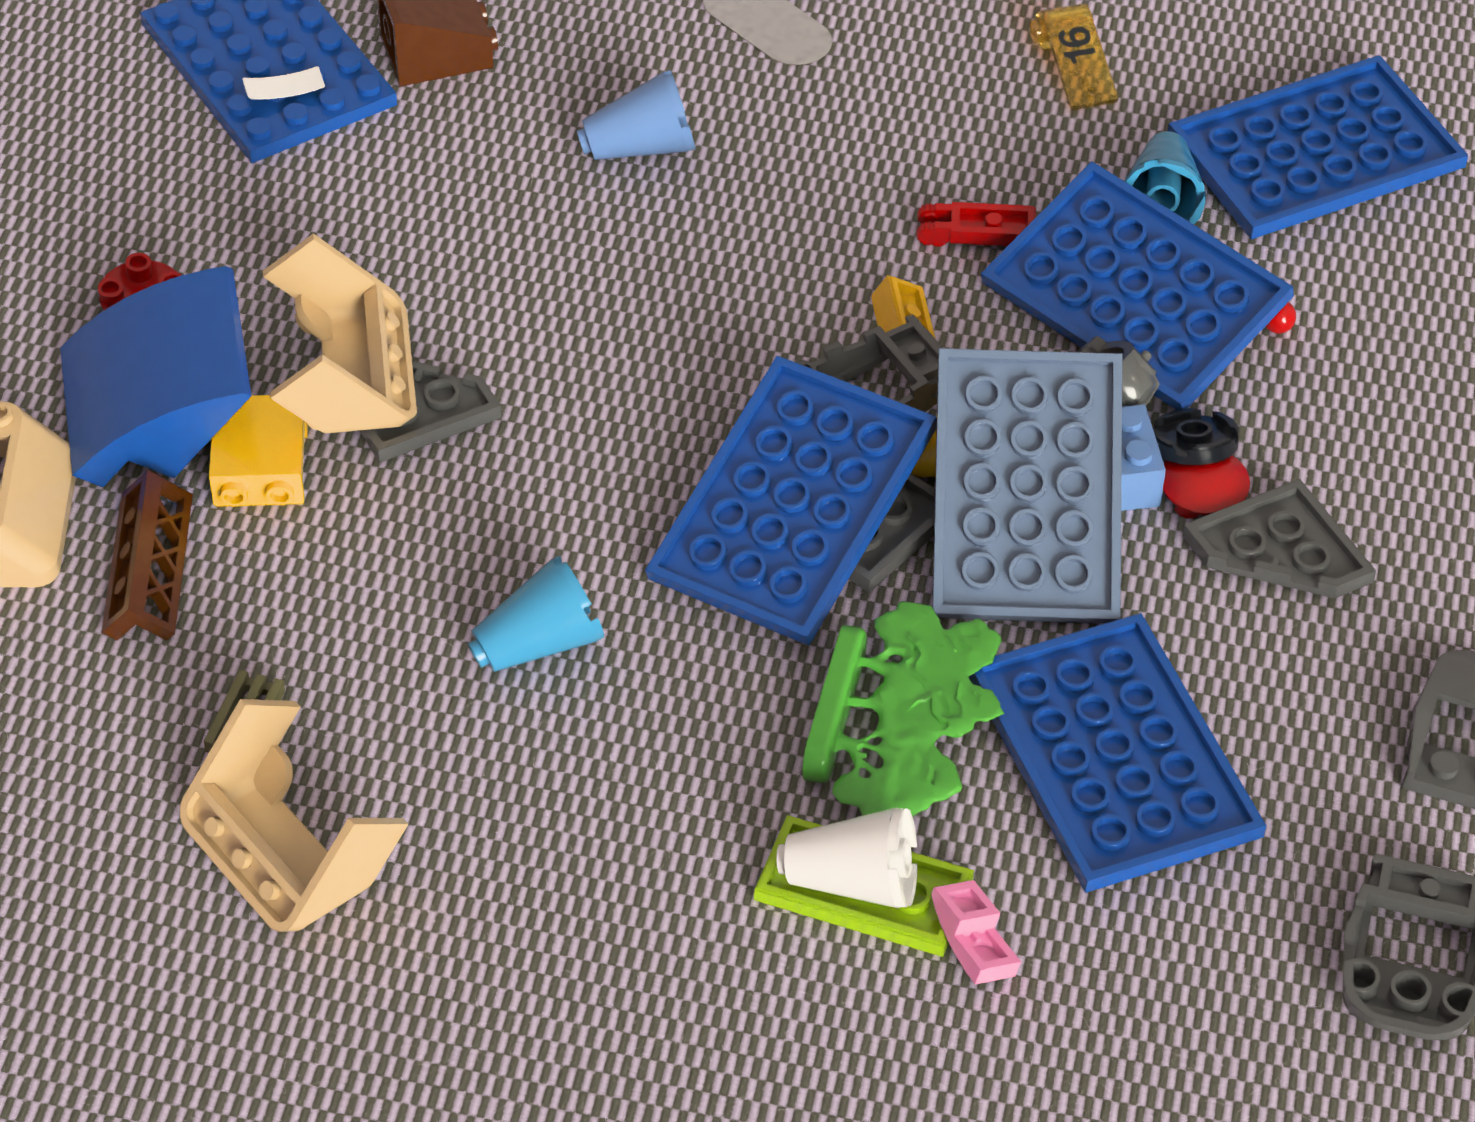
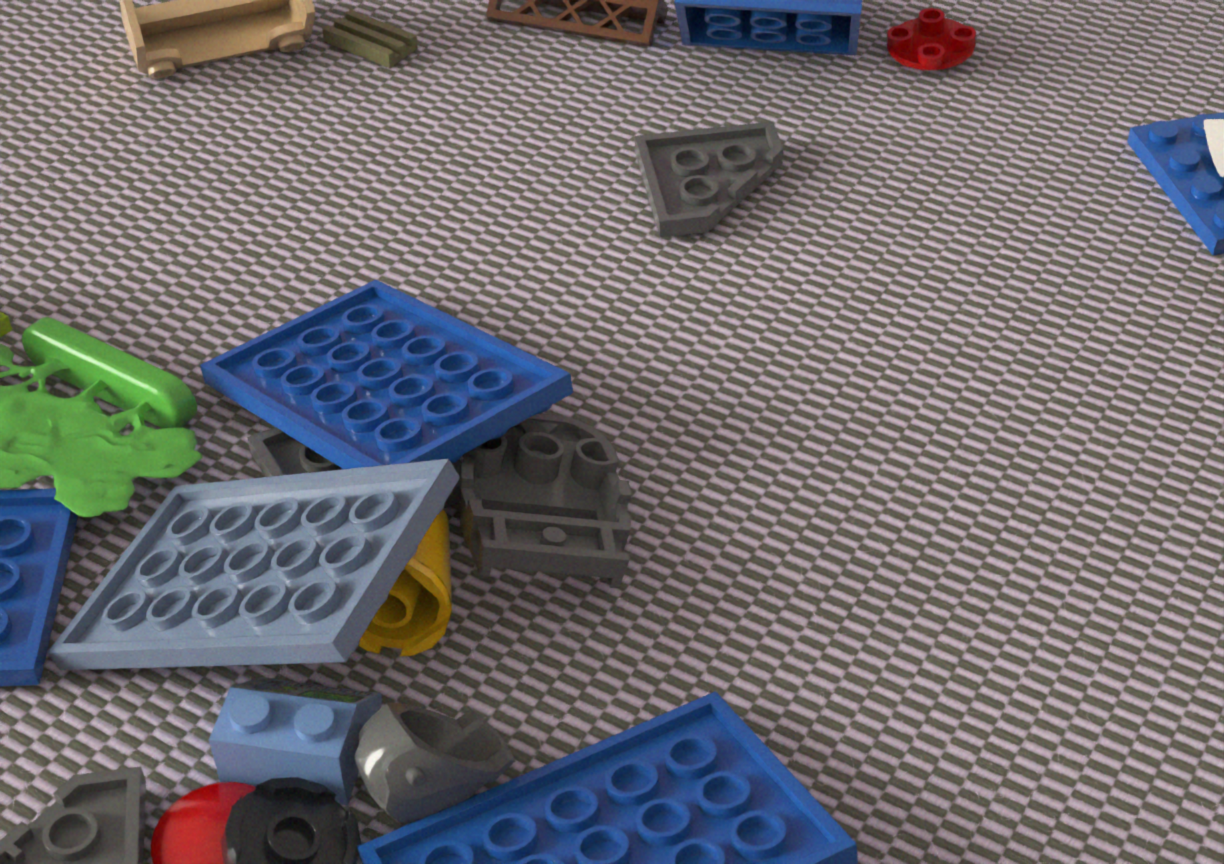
camera: 110 degrees right, 5 degrees down
yellow panel [209,395,308,507] -> none
tan windscreen [263,233,417,433] -> none
dark azure cone [467,555,605,672] -> none
medium blue cone [577,70,696,160] -> none
yellow slope [871,275,936,339] -> none
red hinge [916,202,1036,247] -> none

